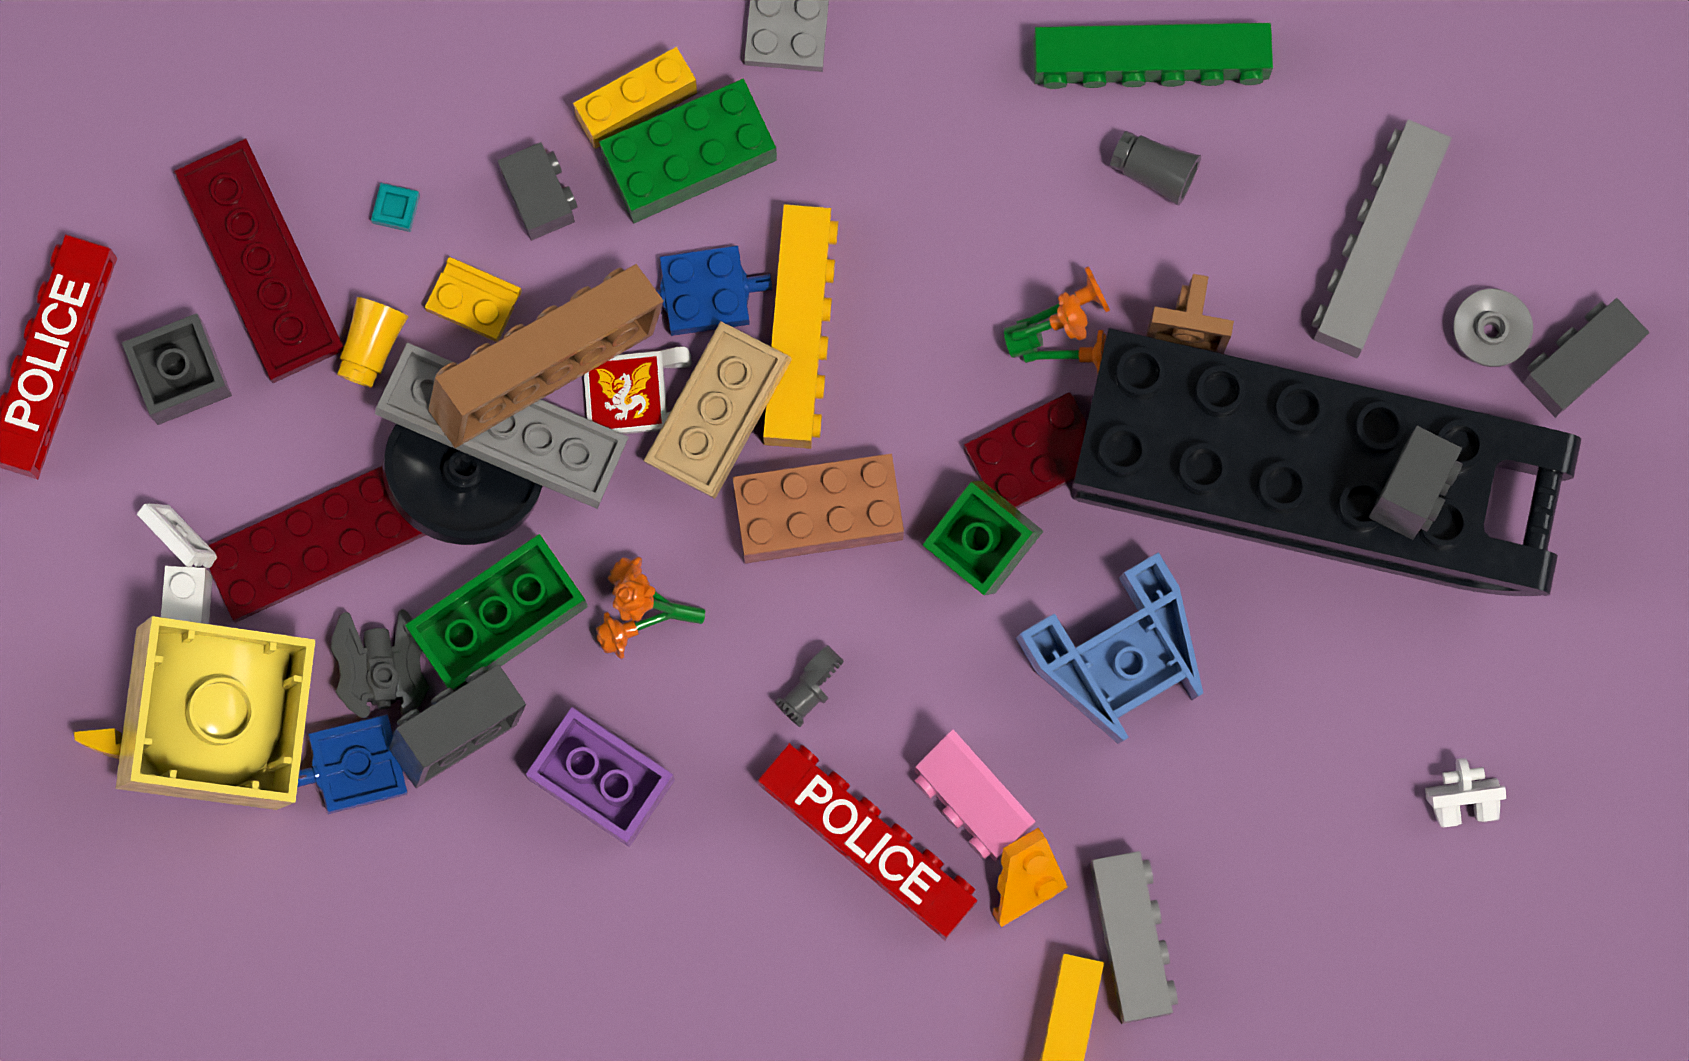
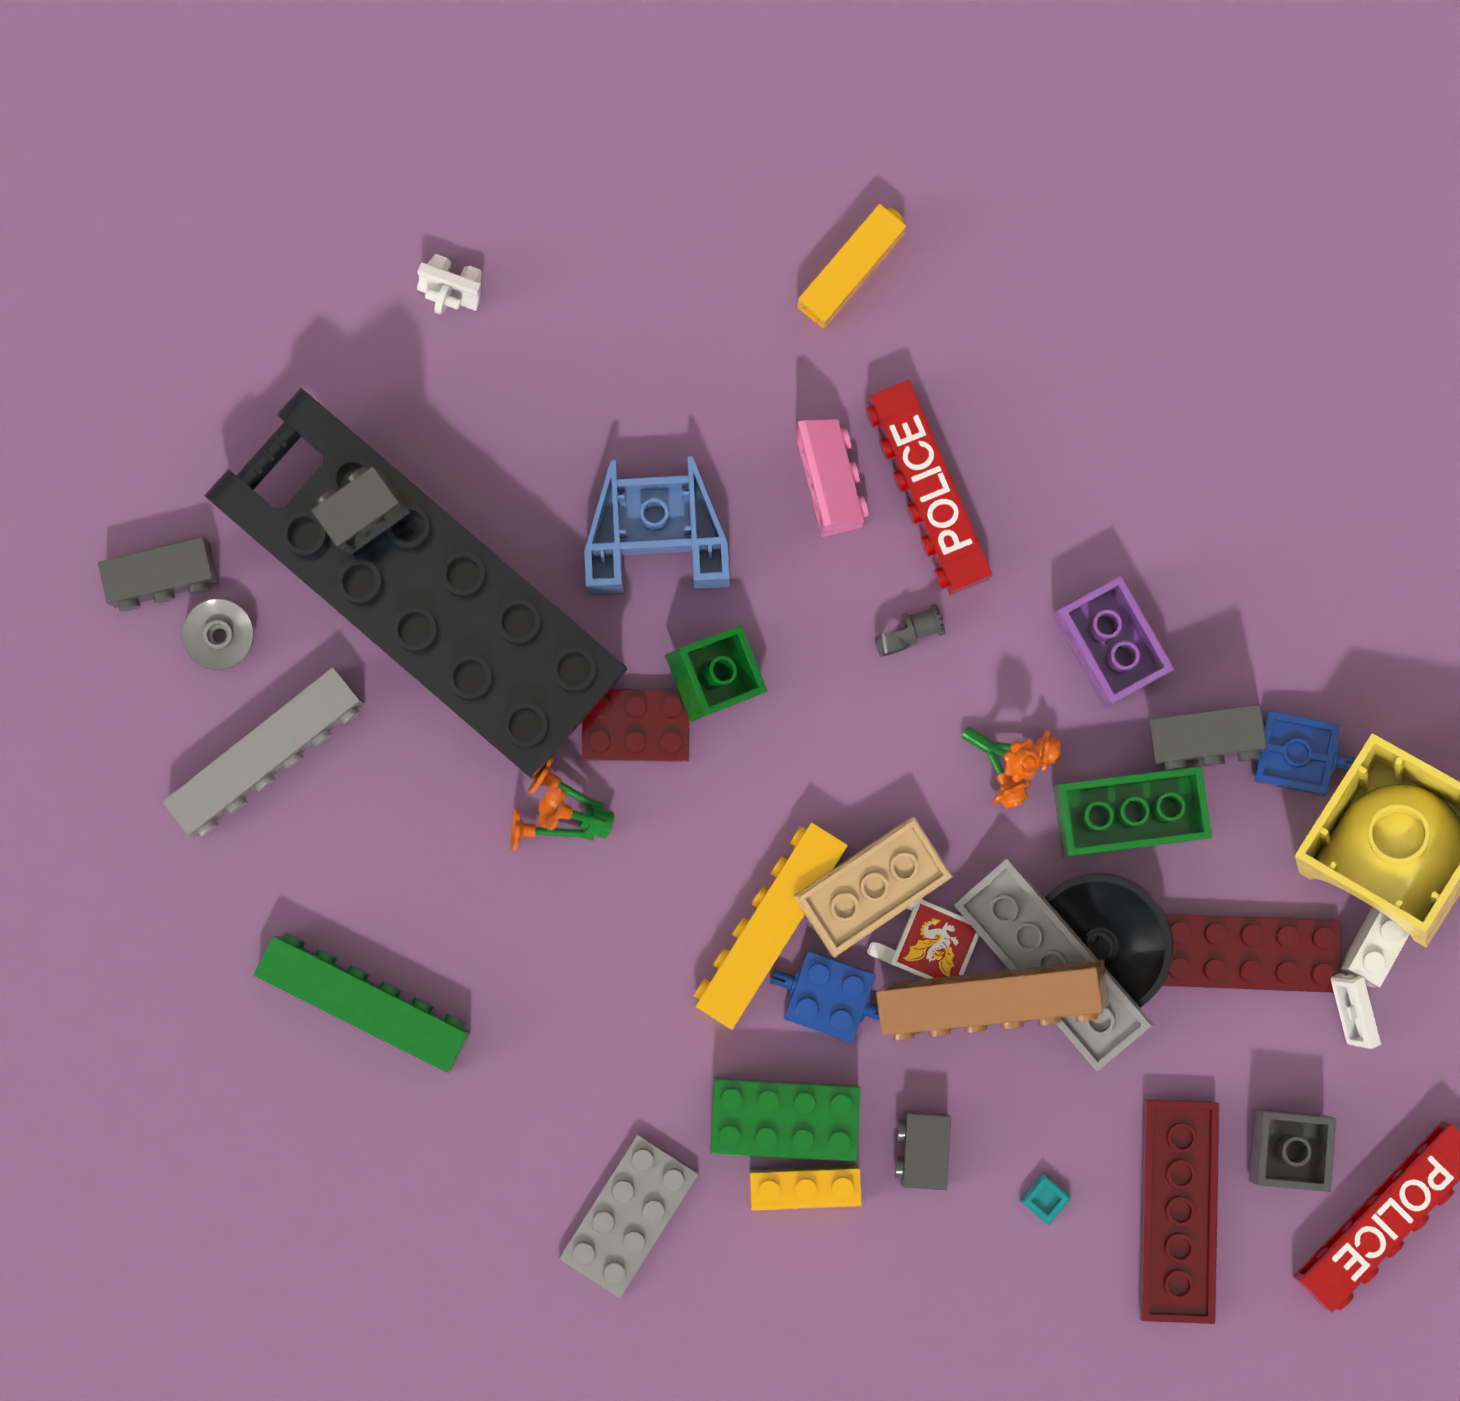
camera: 155 degrees left, 5 degrees up
dark grey piece [331,609,429,719] -> none
yellow plant [337,297,409,388] -> none
yellow plate [425,257,522,342] -> none
nougat brick [733,453,904,564] -> none
light orange wing [993,827,1068,927] -> none
light grey brick [1090,851,1178,1024] -> none
dark grey plant [1110,131,1201,206] -> none
medium nougat bracket [1146,274,1234,354] -> none

